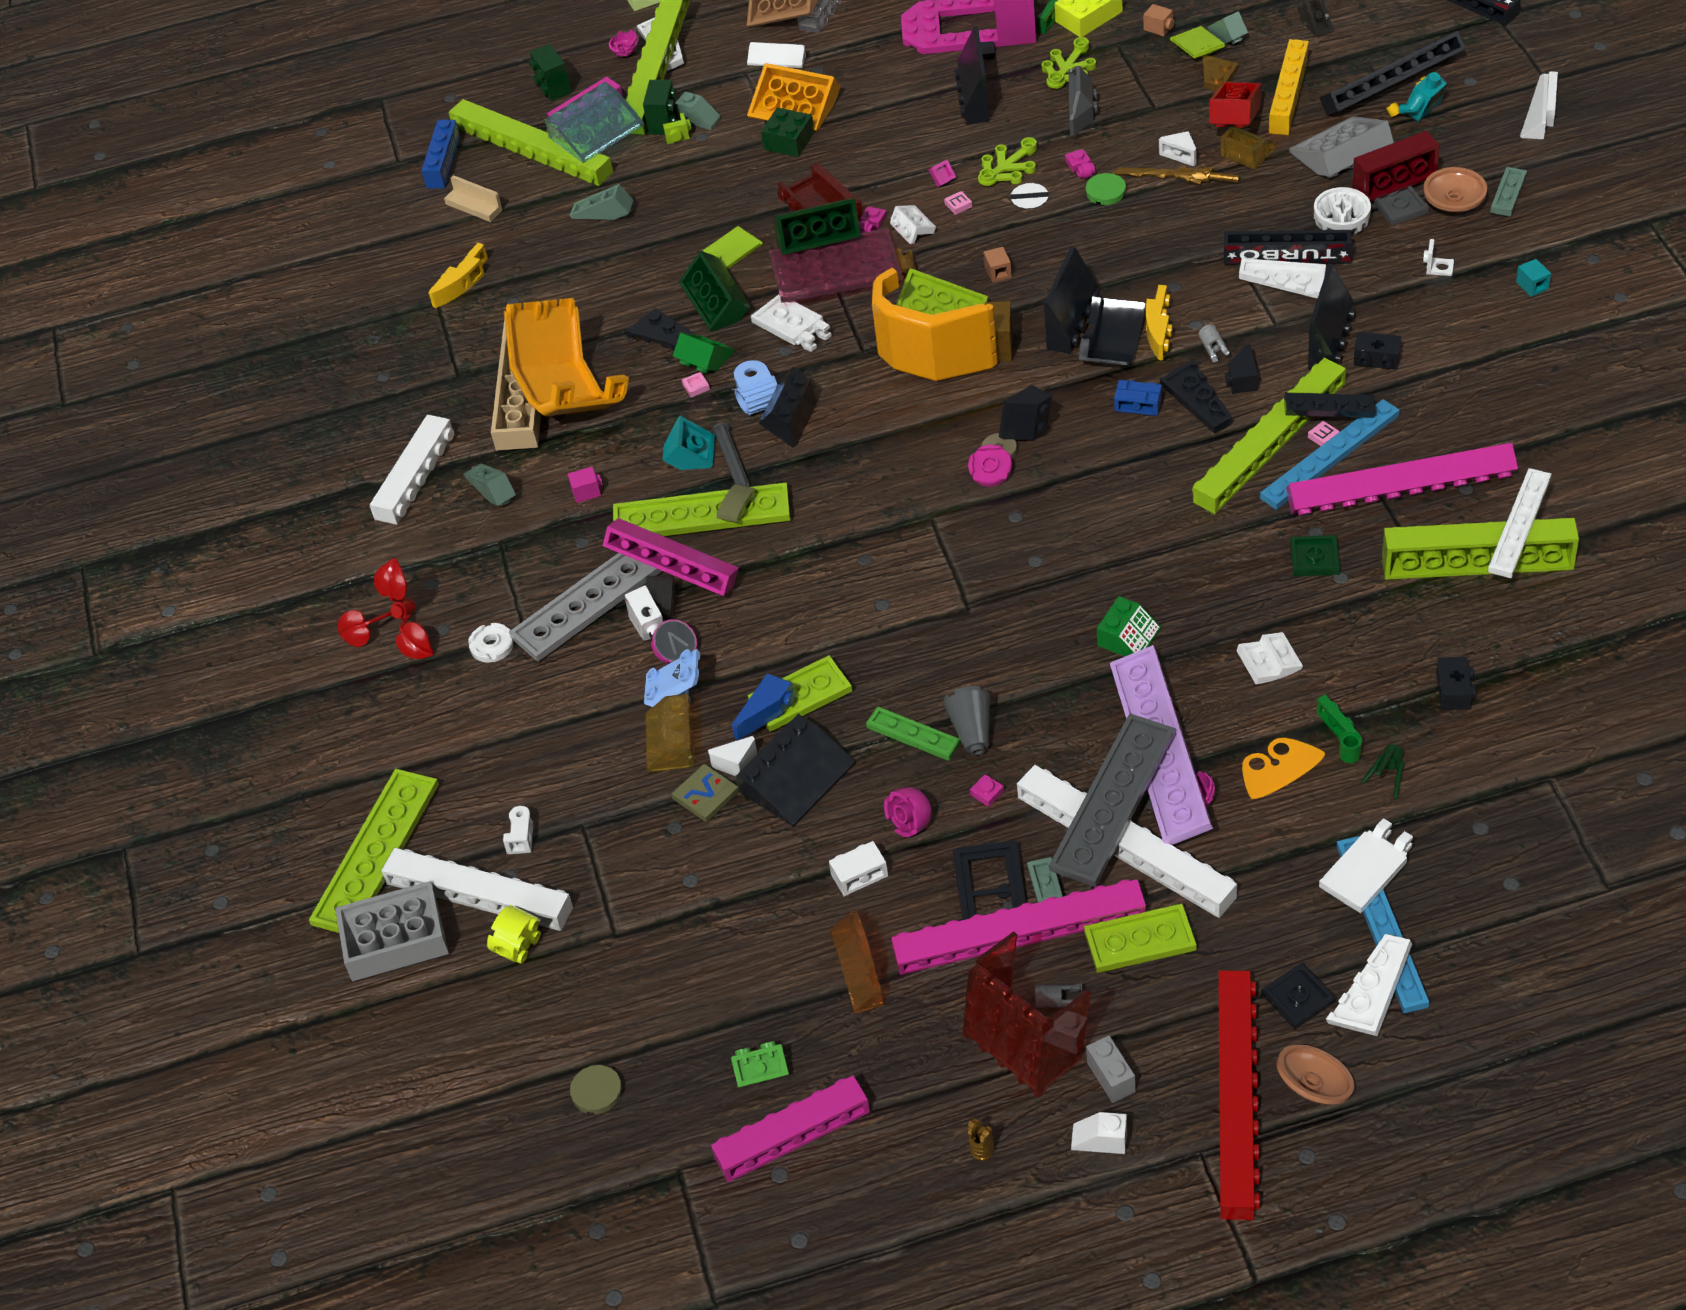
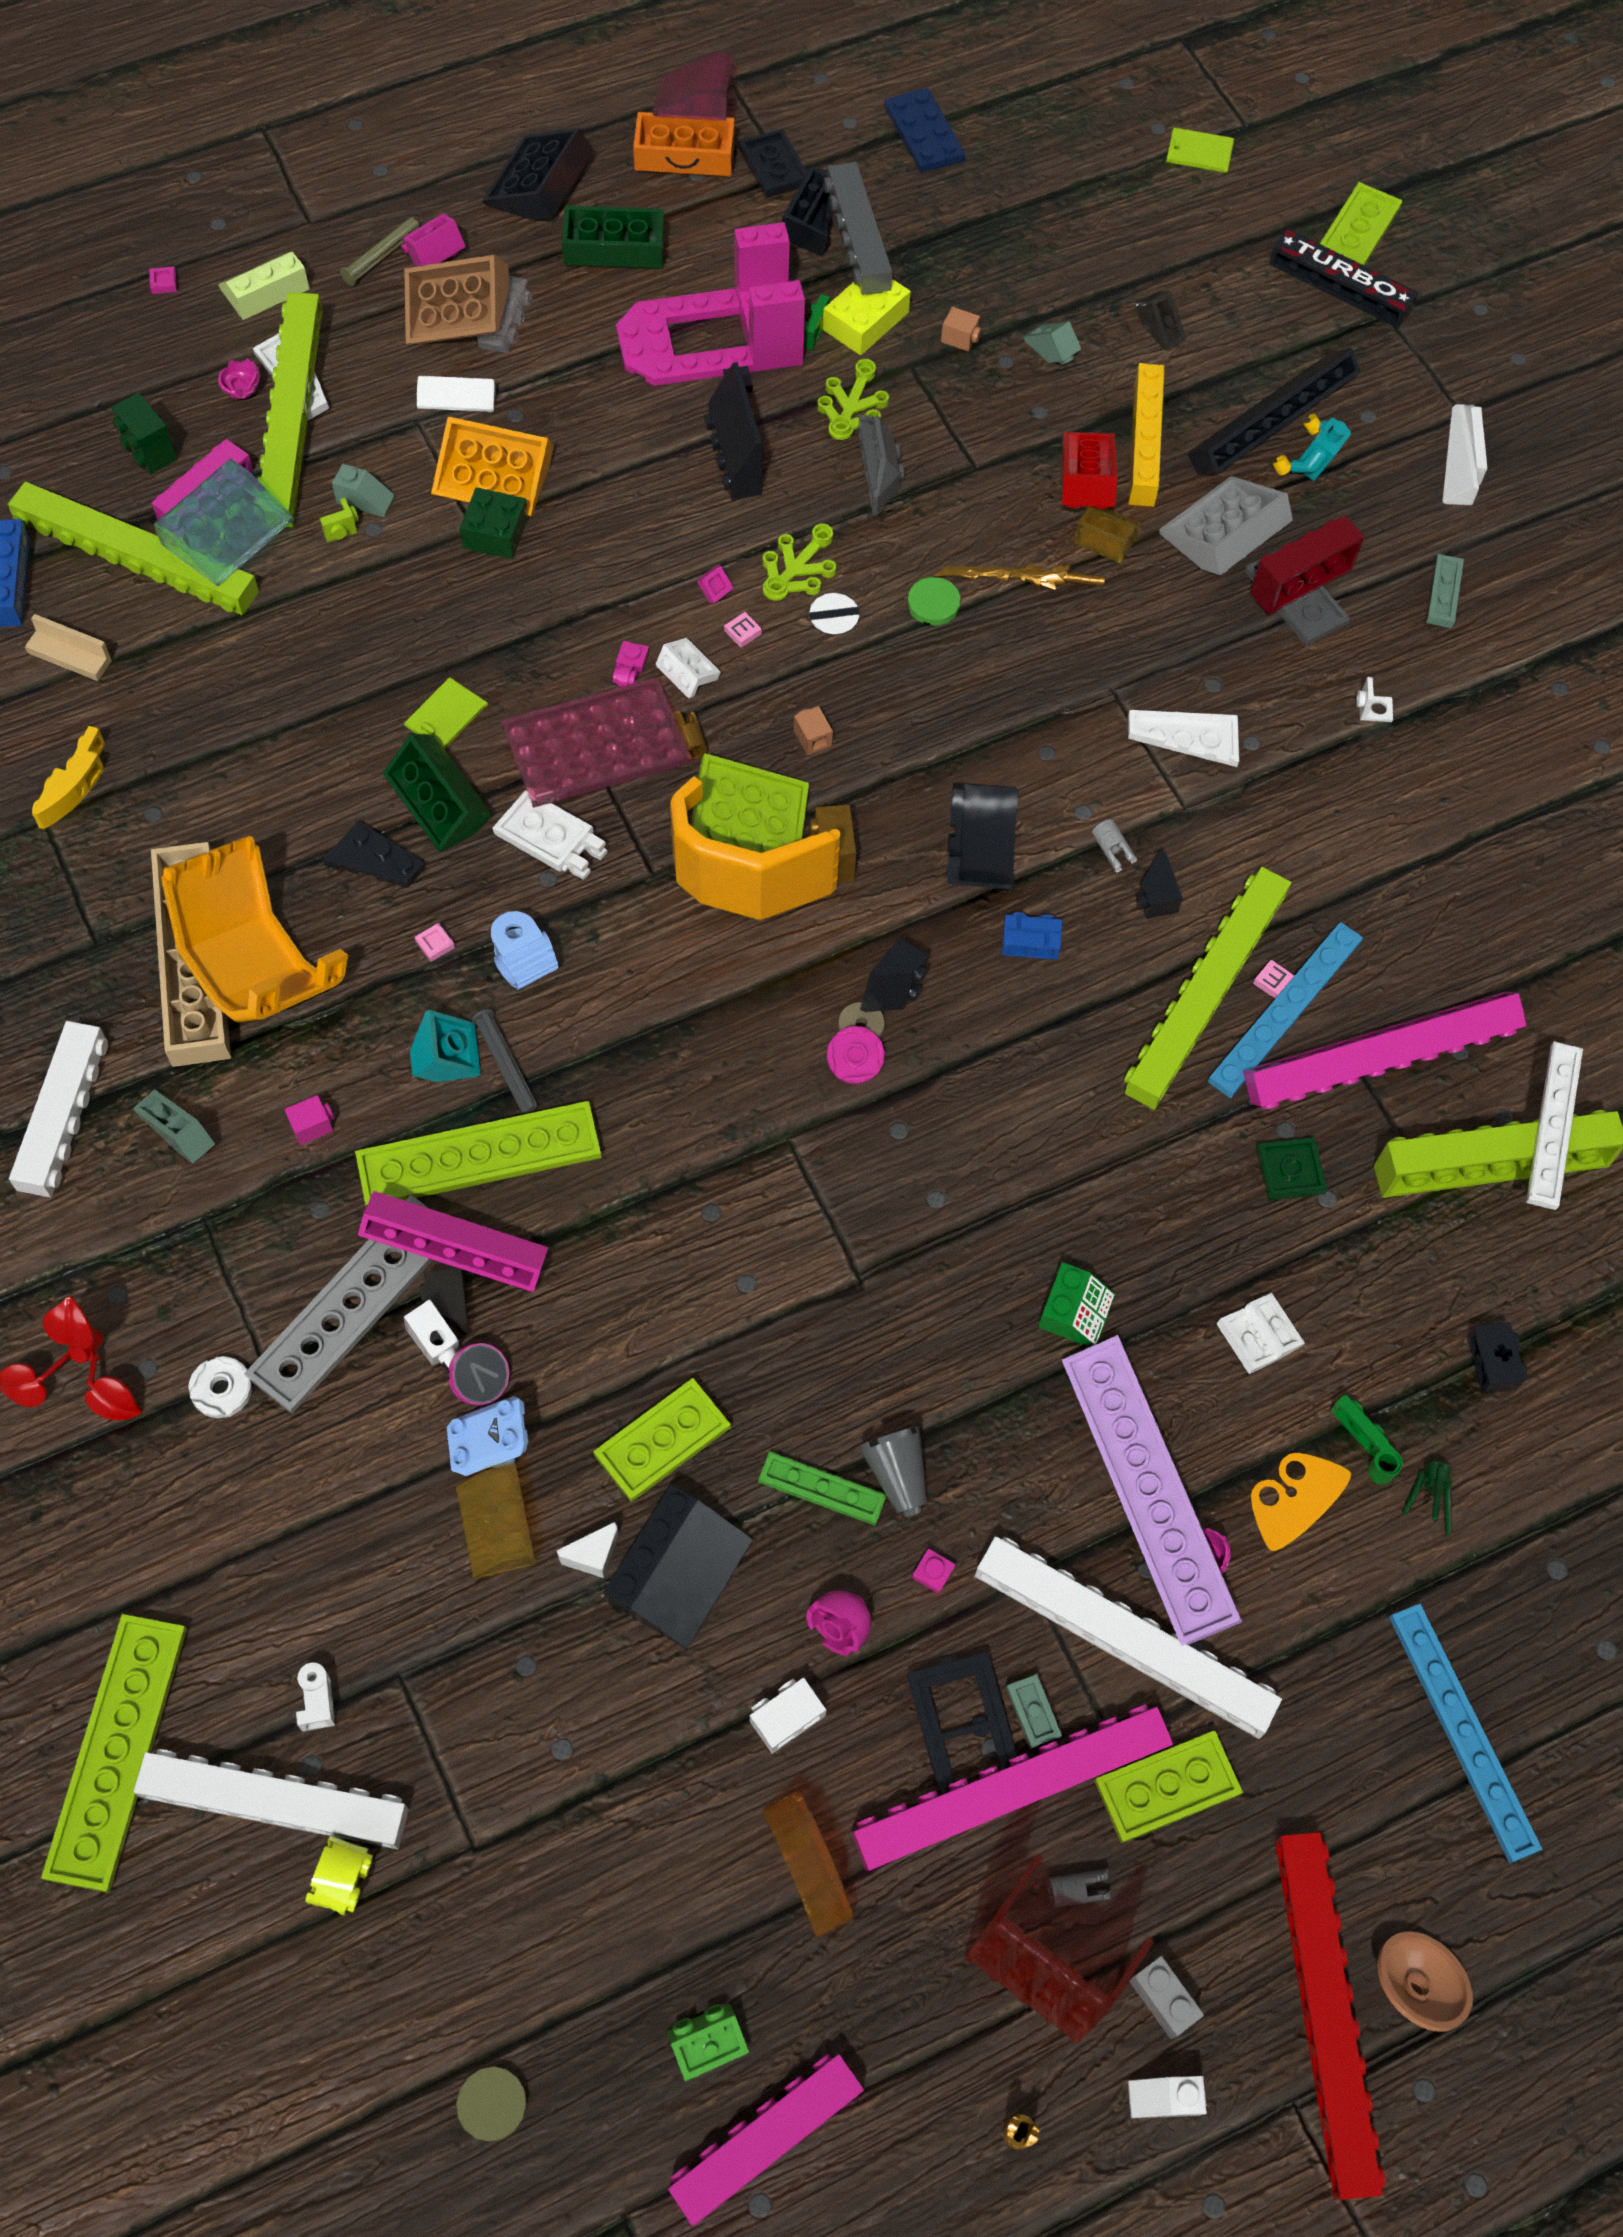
camera: 20 degrees left, 15 degrees up
light grey slope [335,881,449,981] -> none
sand green slope [570,184,634,220] -> none
dark green brick [643,80,677,135] -> none
olive tile [671,764,739,823] -> none
green slope [673,332,735,373] -> none
olive slope [717,484,755,522] -> none
blue slope [732,674,795,740] -> none
black slope [759,367,817,448] -> none
dark green slope [774,197,861,255] -> none
clear red panel [777,162,863,219] -> none
black slope [1044,246,1099,354] -> none
dark grey plate [1049,713,1175,887] -> none
dark pink plate [1065,149,1095,179] -> none
yellow slope [1146,285,1173,360] -> none
white slope [1159,131,1196,167] -> none
black wing [1160,359,1232,433] -> none
lime container [1170,26,1225,58] -> none
pearl gold wing [1203,55,1238,91] -> none
black brick [1224,230,1352,264] -> none
black tile [1261,963,1336,1030] -> none
black plate [1284,392,1375,418] -> none
black slope [1308,263,1356,370] -> none
white gear [1314,187,1371,234] -> none
white tile [1319,818,1413,913] -> none
white wing [1326,934,1412,1036] -> none
black brick [1353,332,1402,370] -> none
nougat dish [1423,167,1487,212] -> none
teal brick [1516,259,1551,297] -> none

